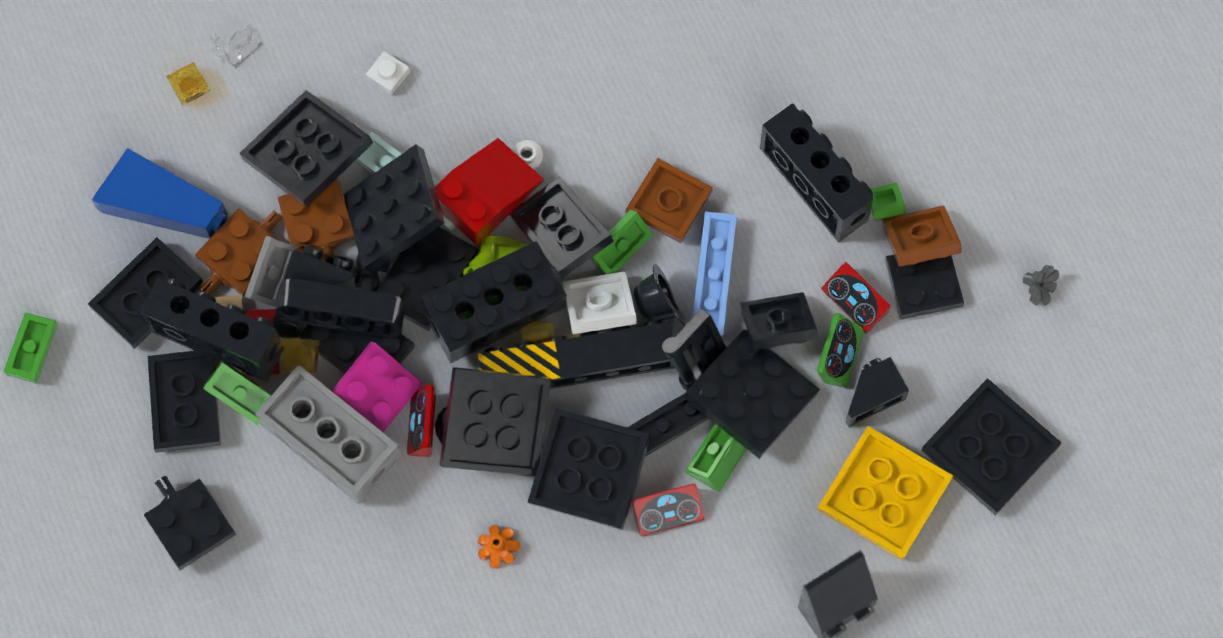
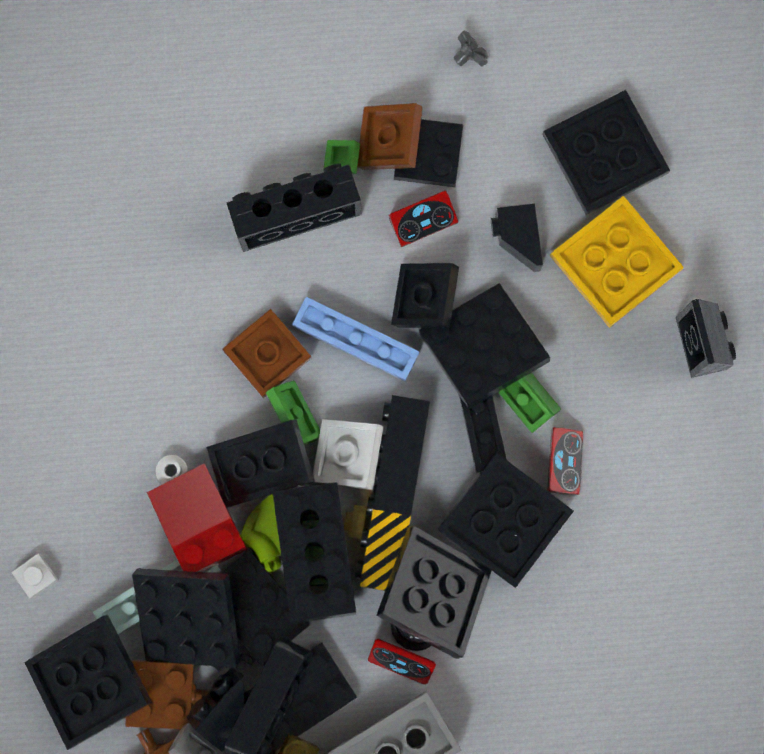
camera: 70 degrees left, 10 degrees up
dark pink plate [332,342,422,433] -> none
orange plant [478,525,521,569] -> none
black piece [633,264,687,327] -> none
black plate [662,309,726,391] -> none
slope [817,313,863,388] -> none

